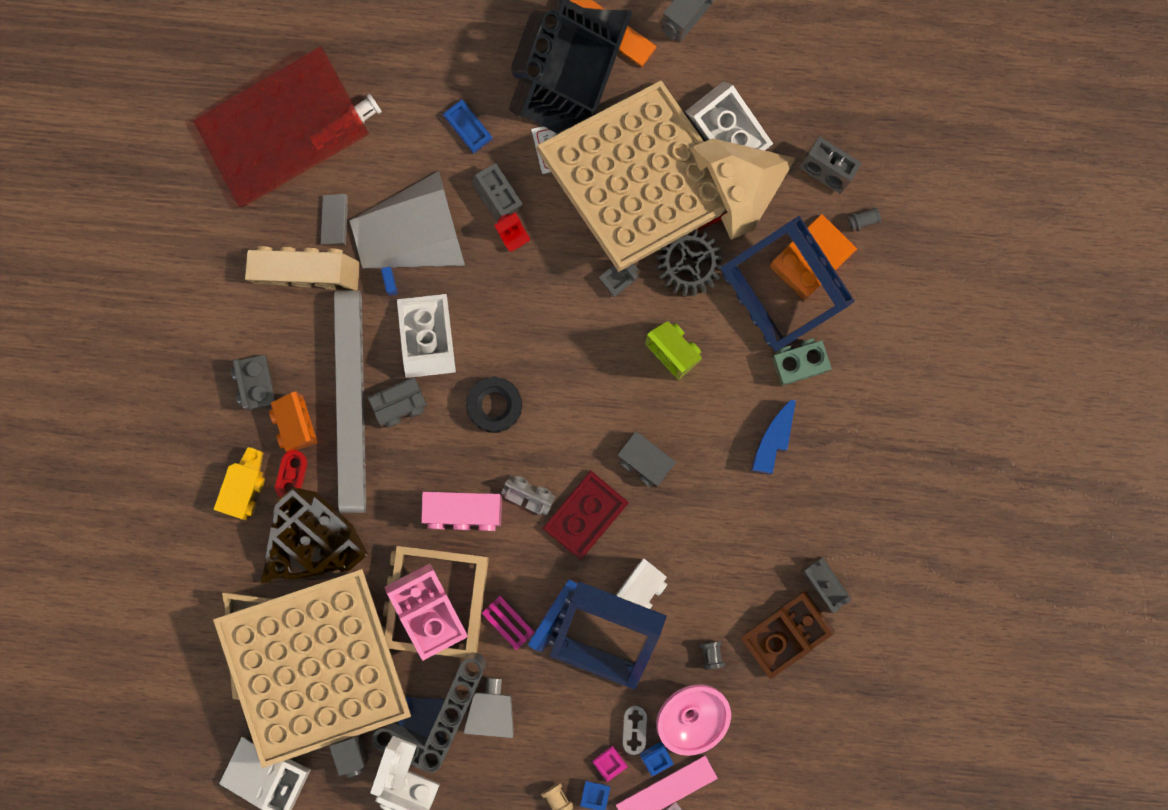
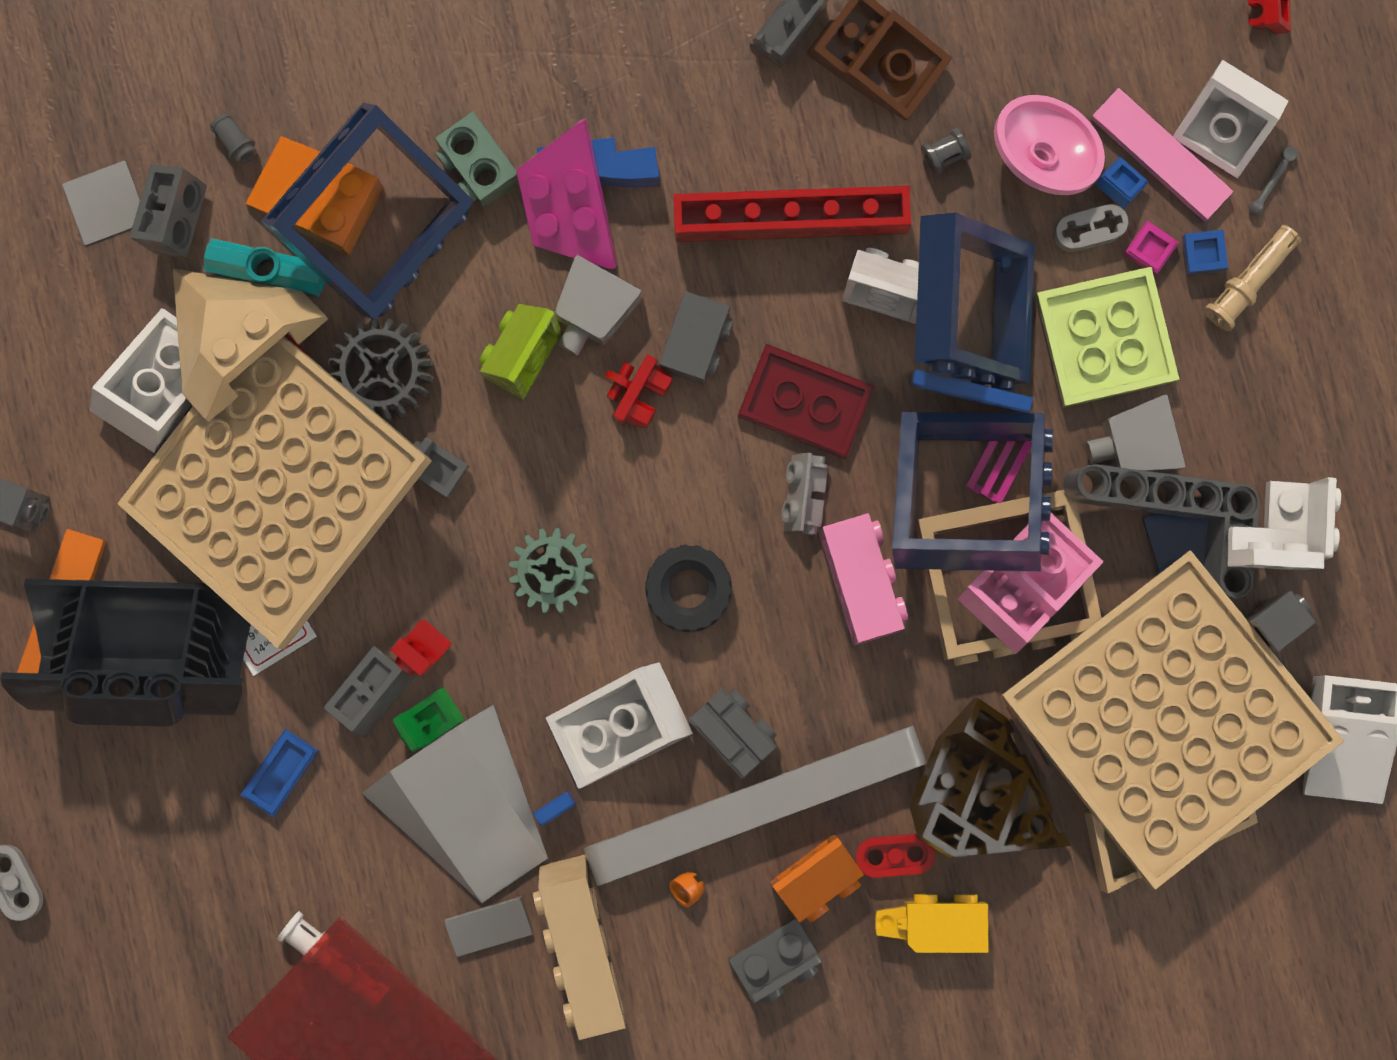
camera: 105 degrees left, 0 degrees up
none -> light grey sticker [62,161,140,245]
none -> teal piece [203,238,325,297]
none -> green bracket [393,687,465,752]
none -> sand green gear [509,528,594,614]
none -> dark pink wing [516,119,618,269]
none -> light grey torso [555,255,643,356]
none -> red hips [604,354,674,429]
none -> orange hinge [669,872,704,908]
none -> red brick [673,185,911,242]
none -> dark blue window [892,412,1053,572]
none -> yellowish green plate [1035,267,1180,408]

